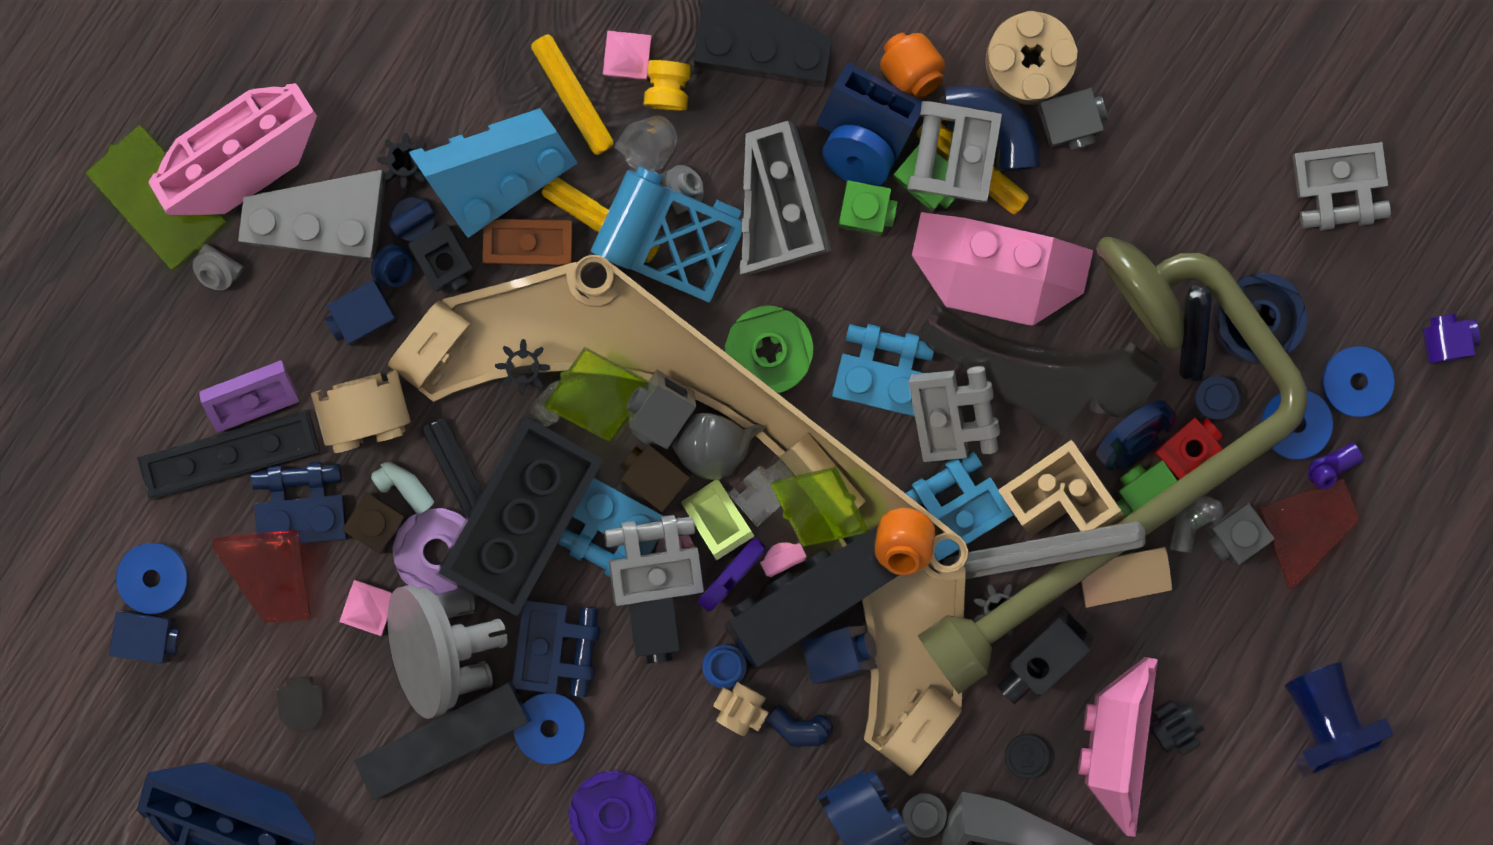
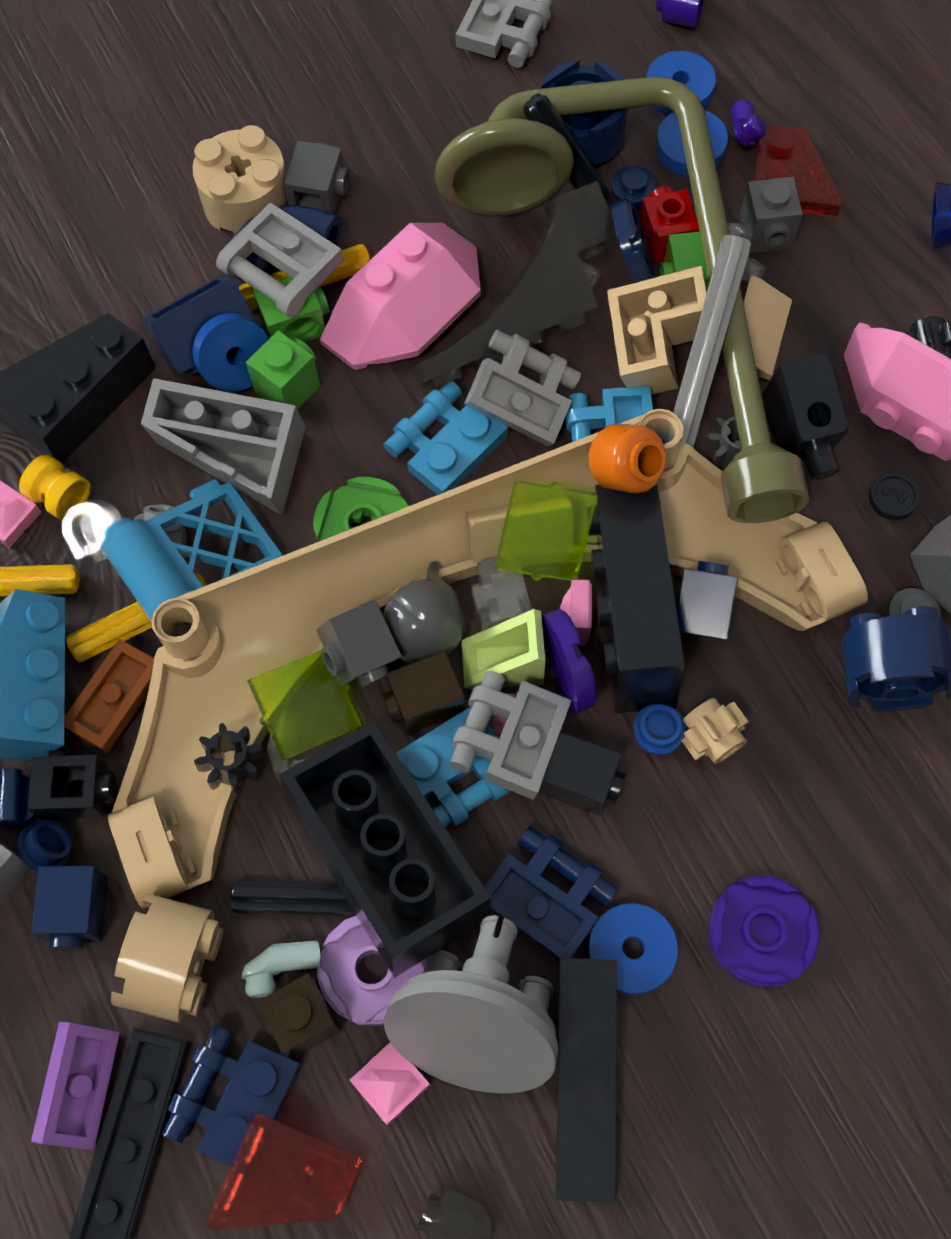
camera: 60 degrees left, 20 degrees down
dark blue arm [765,705,833,747] -> none
orange head [880,32,946,99] -> none

